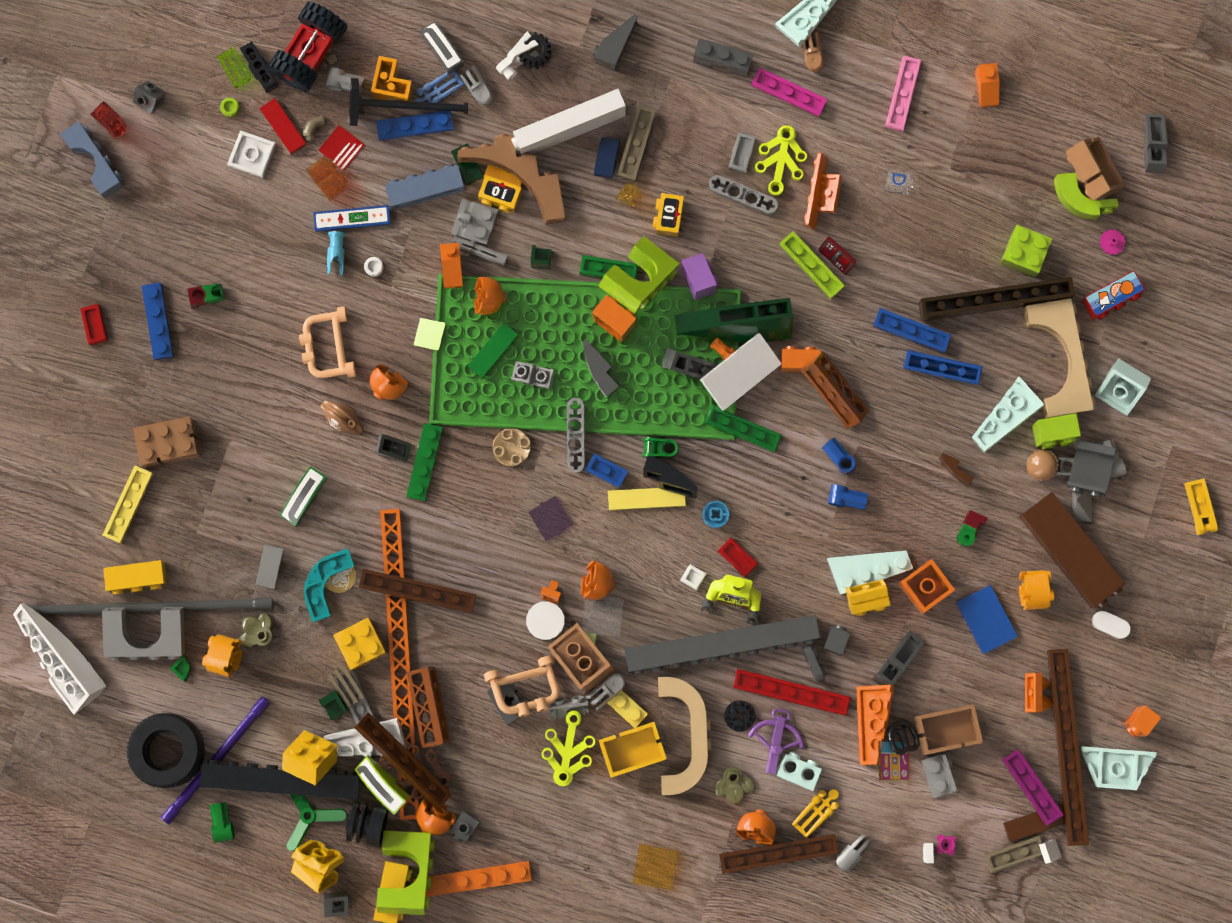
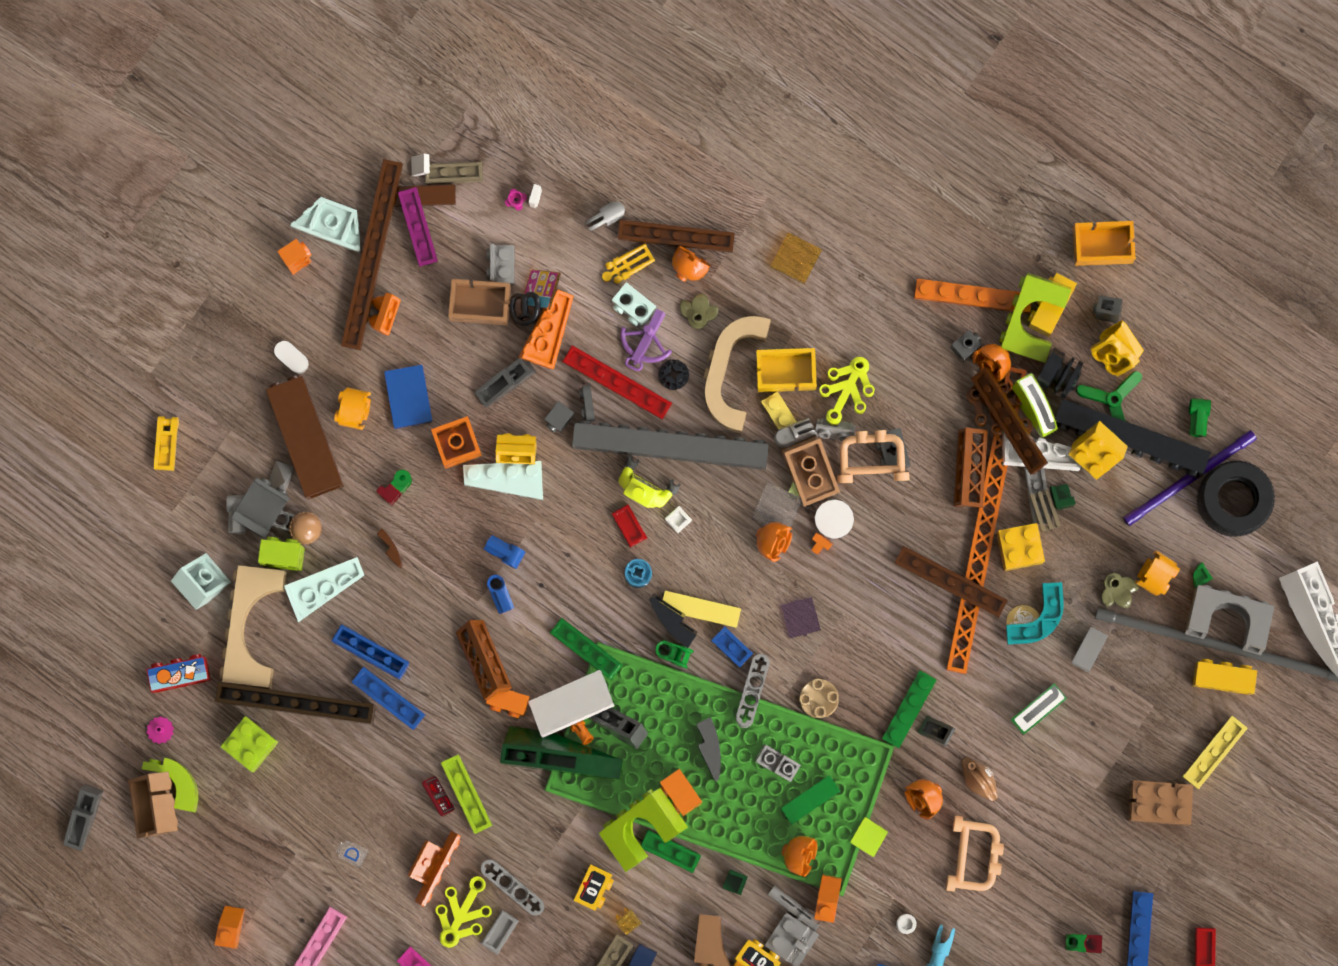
camera: 160 degrees left, 0 degrees up
medium lavender brick [681,253,719,300] -> none

